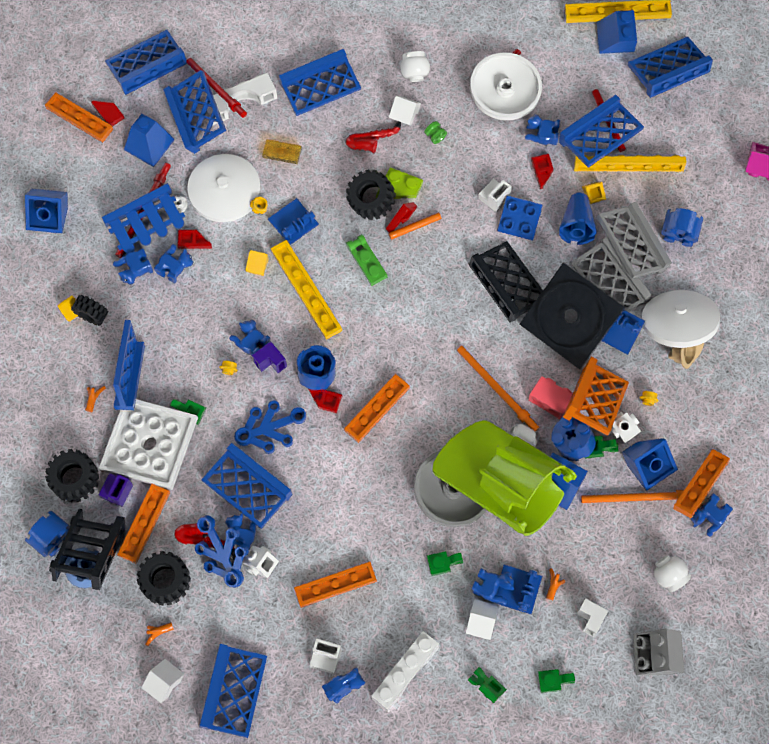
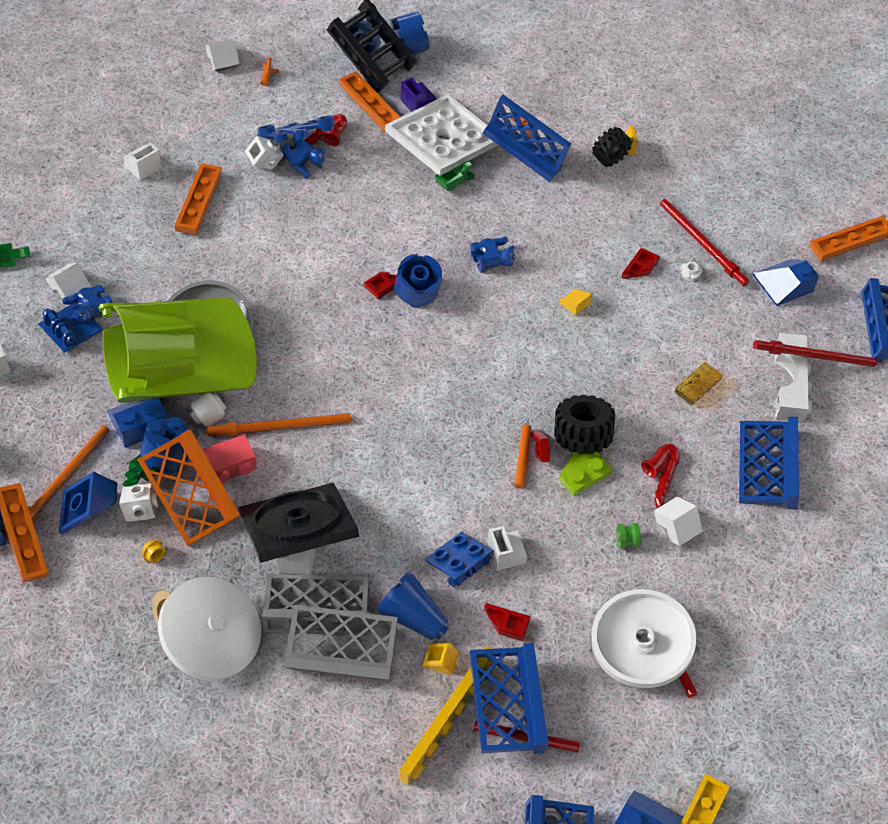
camera: 115 degrees right, 15 degrees down
blue slope [25,188,68,234] -> none
black tyre [45,449,99,503] -> none
red tile [91,101,125,127] -> none
blue fence [102,183,185,254] -> none
blue animal [113,249,153,285] -> none
black tyre [137,551,191,606] -> none
blue animal [154,244,194,283] -> none
blue fence [163,70,227,154] -> none
white dish [187,154,261,222] -> none
blue fence [199,644,267,738] -> none
blue fence [201,443,292,529] -> none
yellow plate [219,361,238,375] -> none
blue plant [234,400,306,454] -> none
yellow plate [250,197,268,214] -> none
dark purple piece [252,341,287,373] -> none
blue hinge [268,198,319,245] -> none
yellow plate [270,240,342,340] -> none
blue animal [322,668,365,704] -> none
orange plate [344,374,410,443] -> none
bright green plate [346,234,388,286] -> none
white arch [371,631,439,712] -> none
white piece [400,51,430,82] -> none
green plate [427,551,463,576] -> none
black fence [469,241,543,323] -> none
blue animal [525,114,560,145] -> none
orange bar [546,568,565,601] -> none
blue hinge [602,310,645,355] -> none
blue brick [661,208,703,247] -> none

